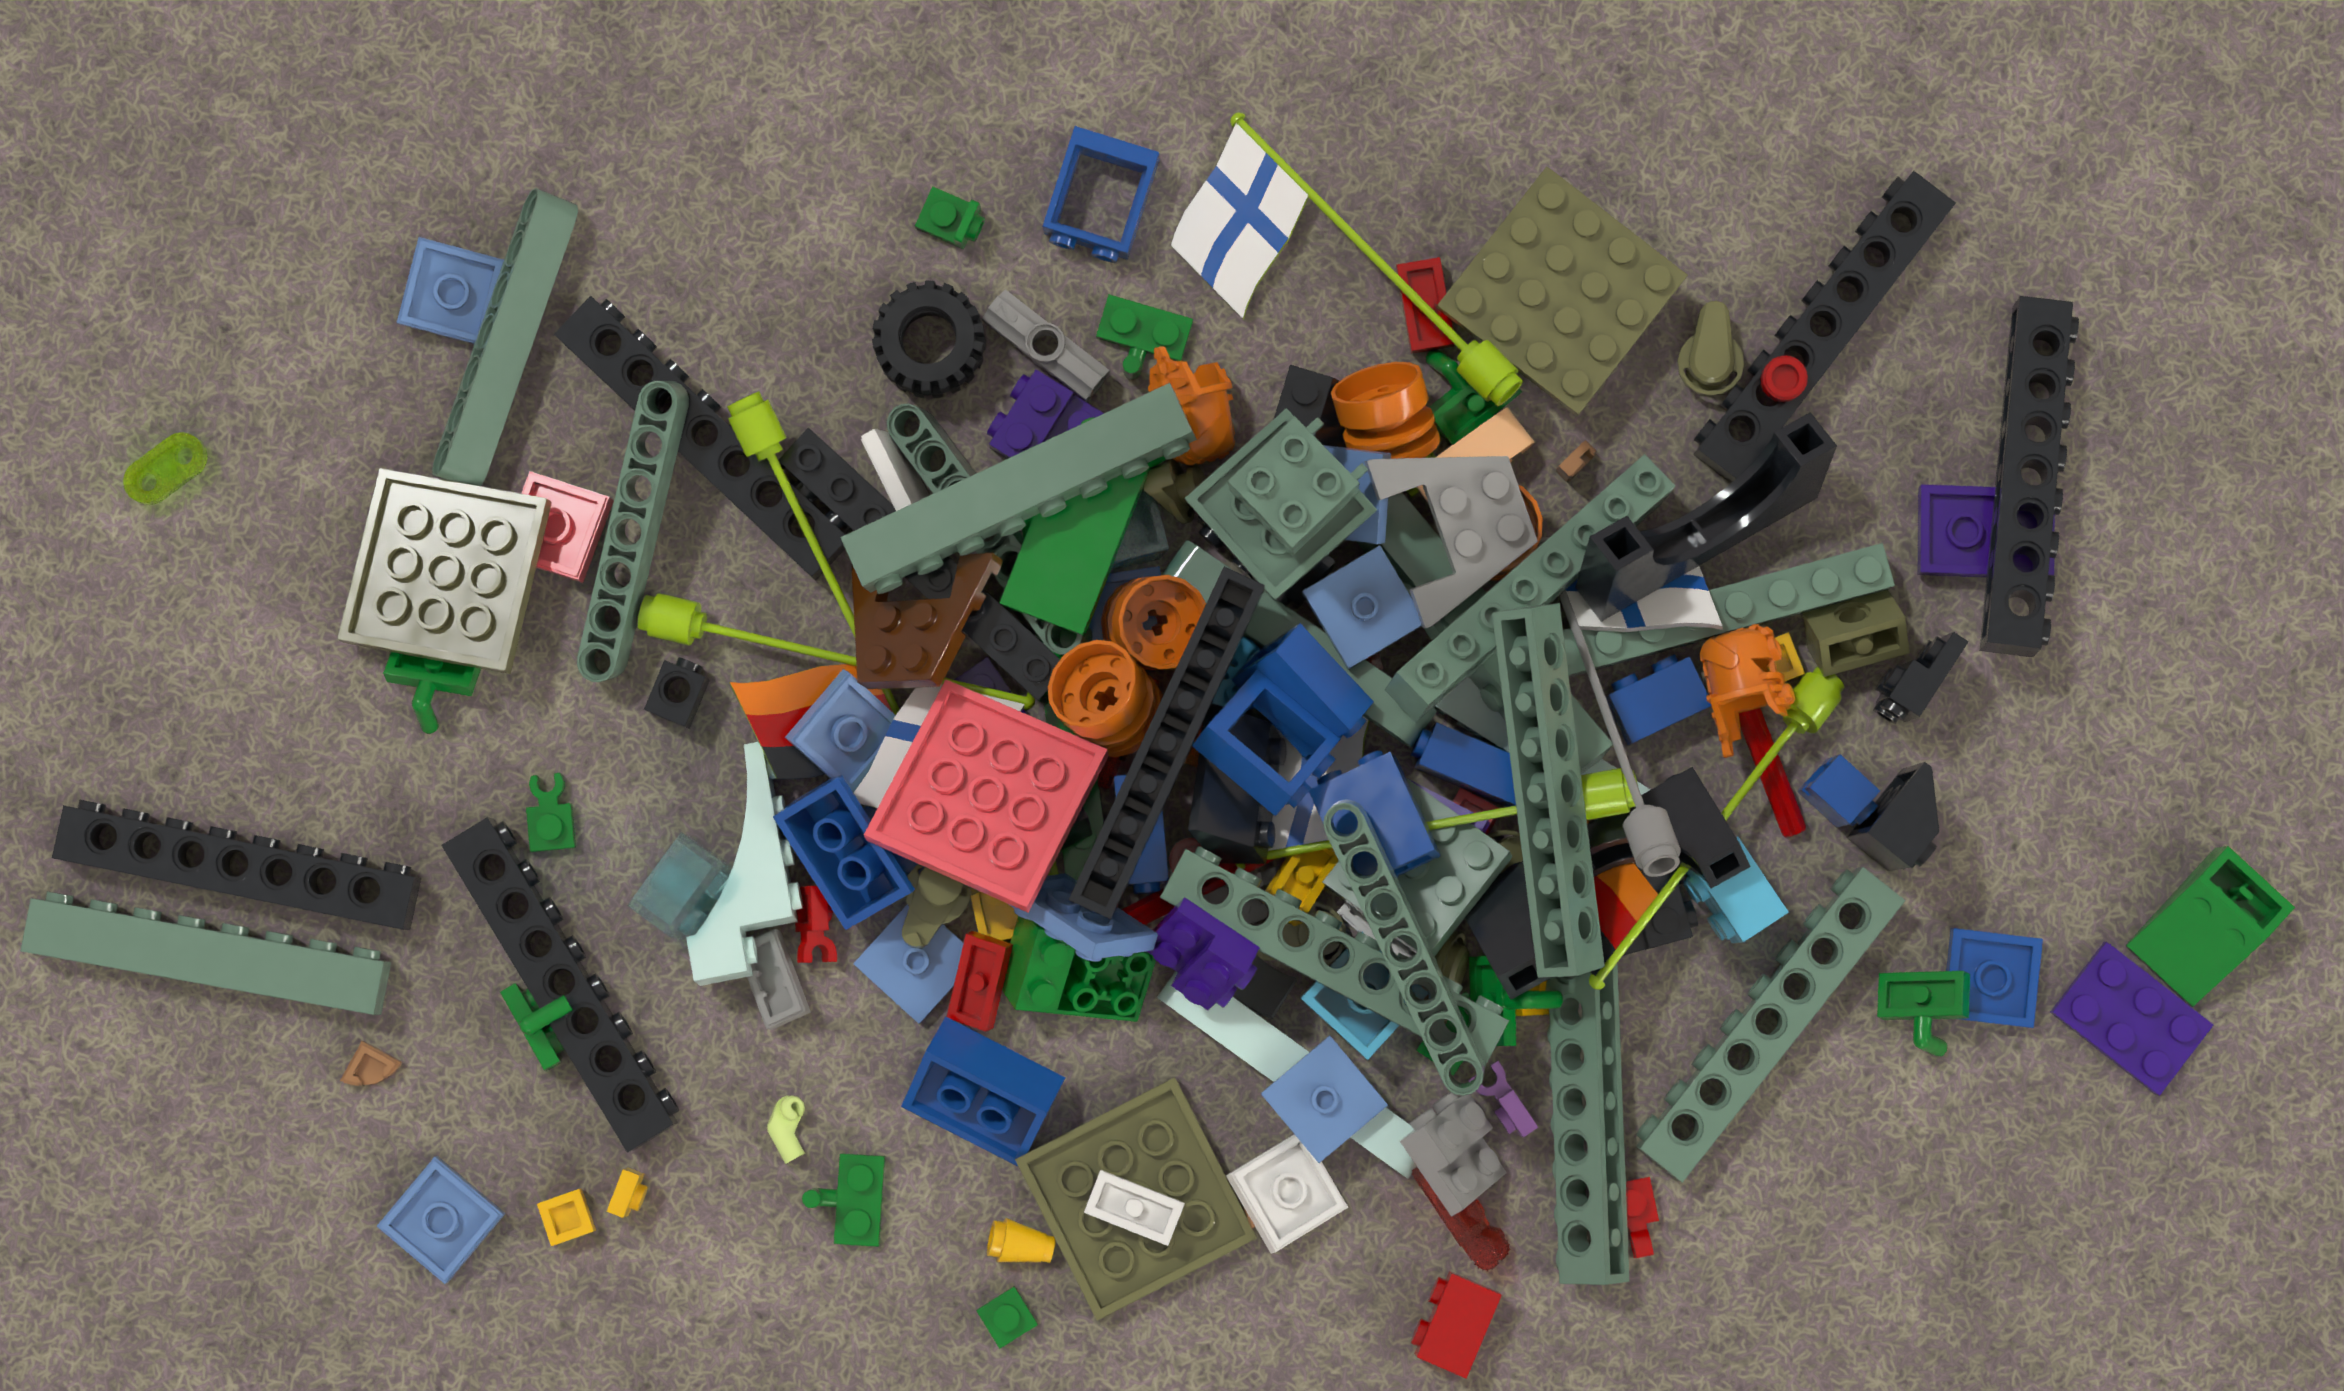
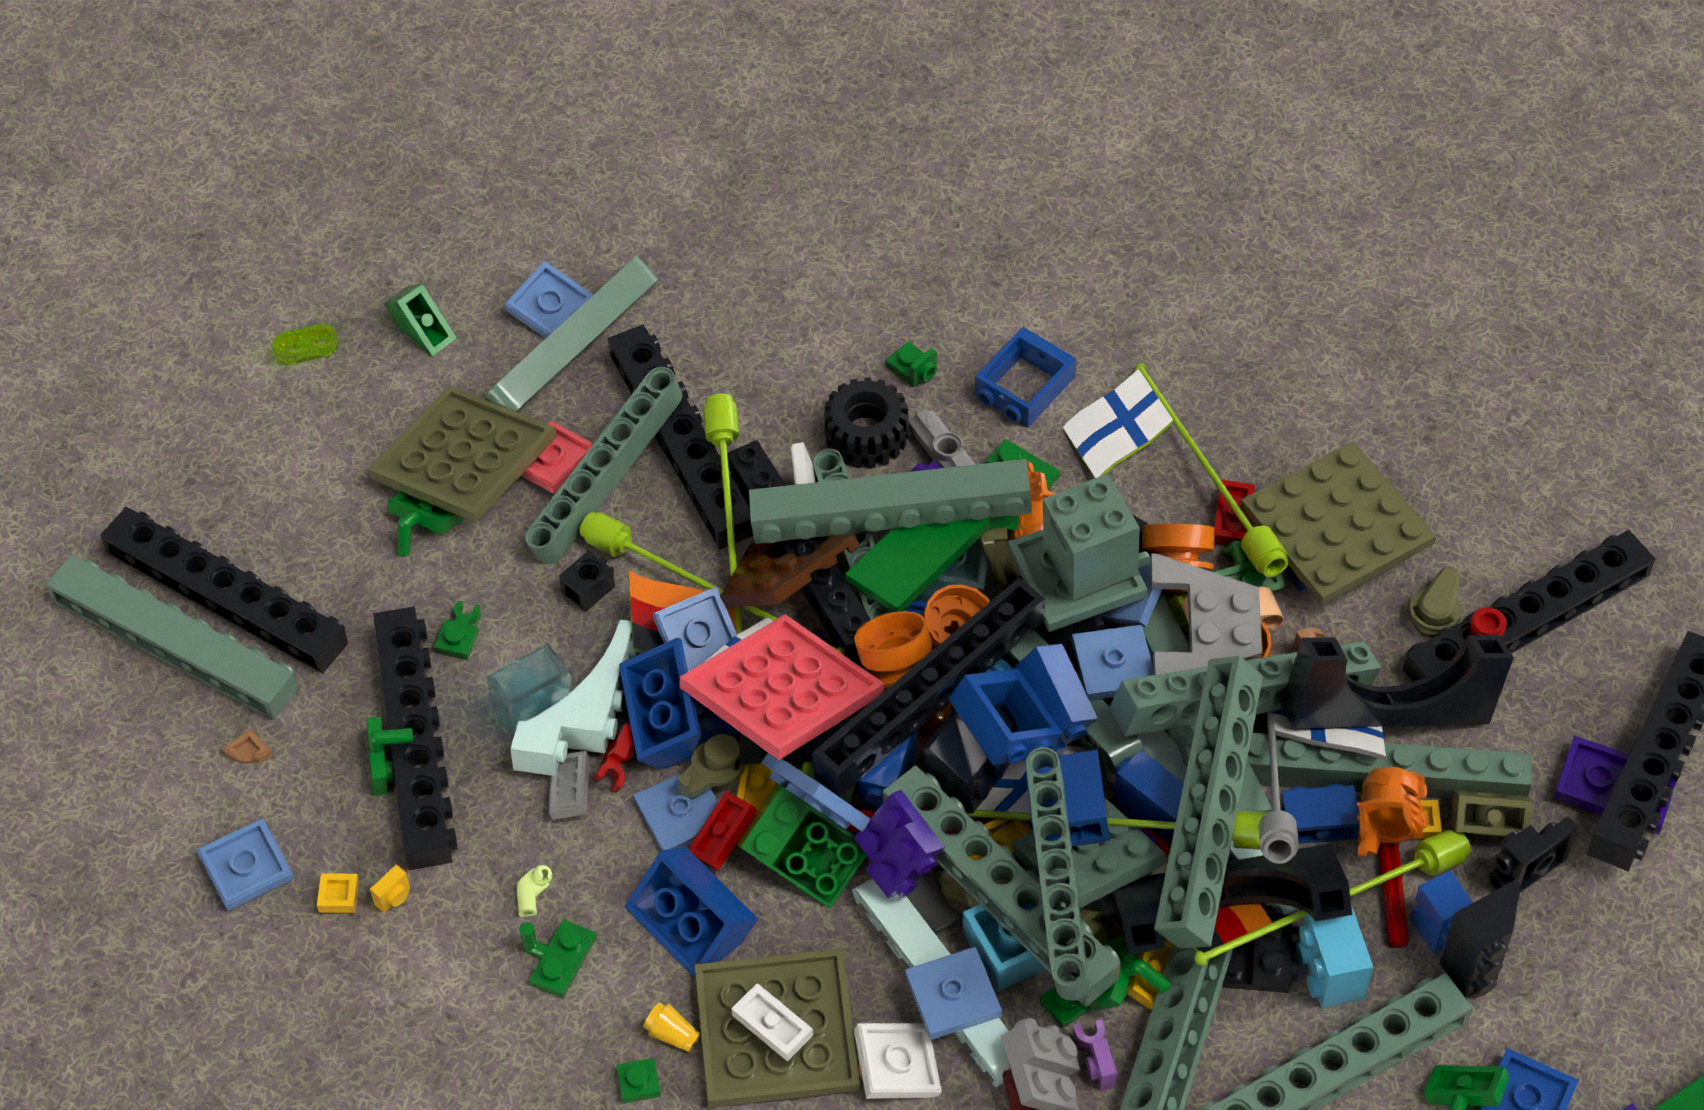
camera: 20 degrees right, 30 degrees down
none -> green slope [383,284,457,357]

